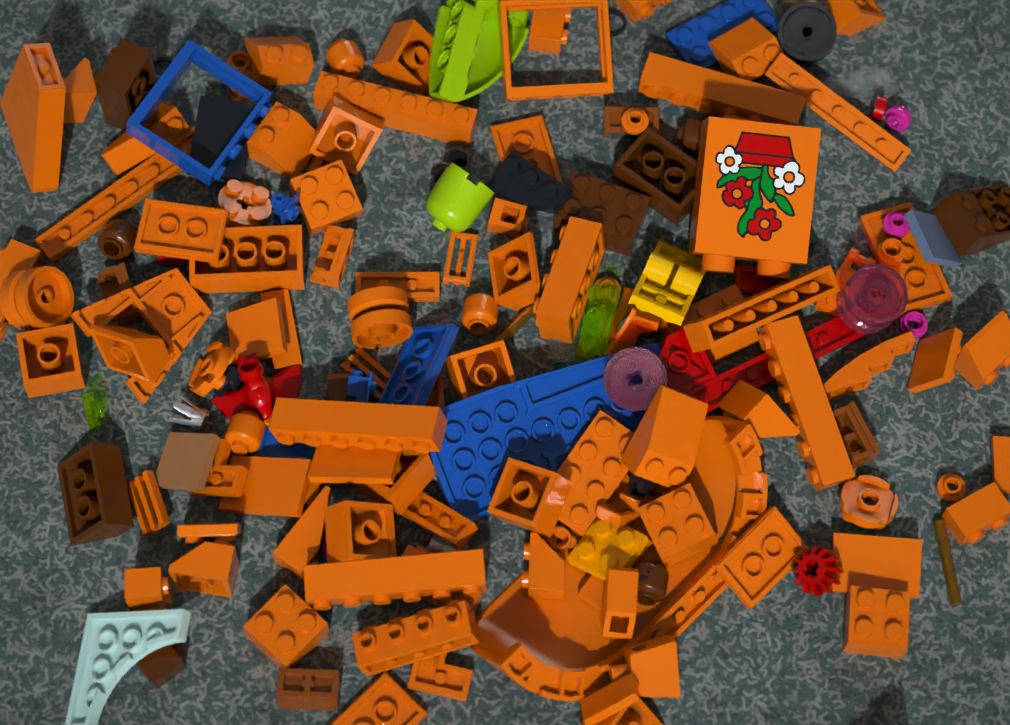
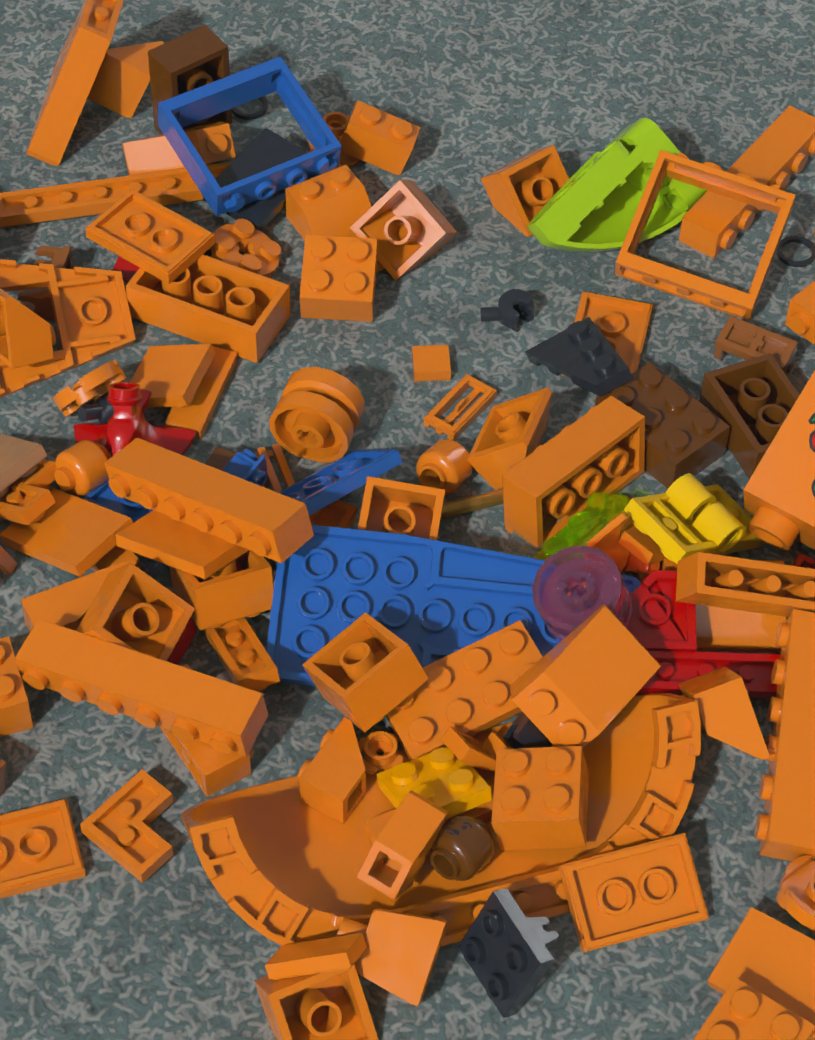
camera: 30 degrees right, 15 degrees down
reddish brown head [98,219,138,260] -> none
flat silver piece [168,395,213,432] -> none
blue hinge [271,193,302,226] -> none
orange hinge [310,225,355,289] -> none
orange brick [313,71,478,147] -> none
orange head [326,39,365,79] -> none
orange brick [352,600,480,676] -> none
orange plate [355,272,440,302] -> none
lime cylinder [426,163,494,232] -> none
orange brick [487,198,530,238] -> none
orange plate [621,108,649,135] -> none
red gear [791,546,844,597] -> none
none -> orange tile [412,345,451,382]
none -> black plate [458,888,559,1018]

